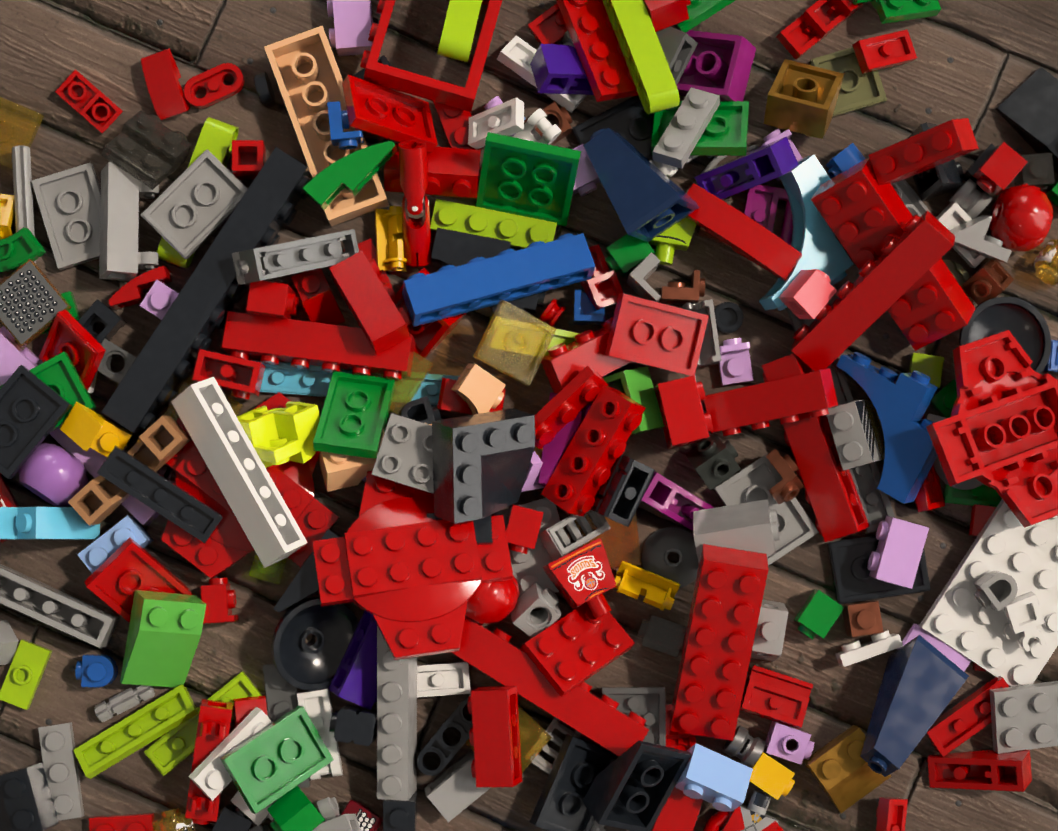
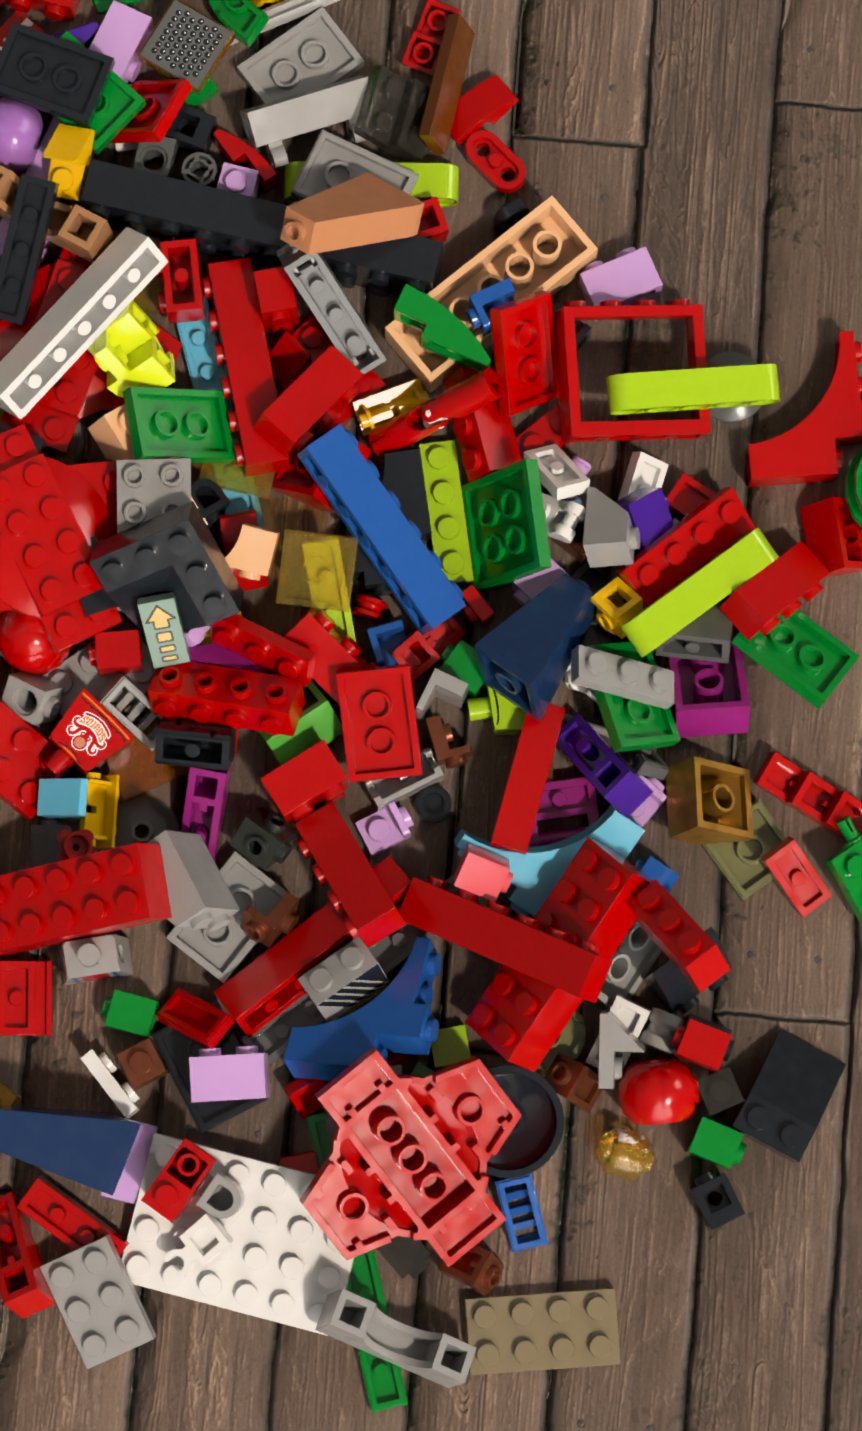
camera: 75 degrees right, 5 degrees down
none -> medium azure slope [37,778,88,822]
none -> red plate [57,829,94,861]
none -> tile [137,592,190,669]
none -> red slope [141,1138,216,1223]
none -> red tile [156,987,235,1049]
none -> dark grey wheel [182,152,219,188]
none -> nougat slope [280,172,424,255]
none -> reddish brown tile [418,13,475,155]
none -> red plate [461,585,494,628]
none -> light grey slope [583,487,640,568]
none -> yellow brick [591,576,643,639]
none -> dark grey tile [632,749,670,780]

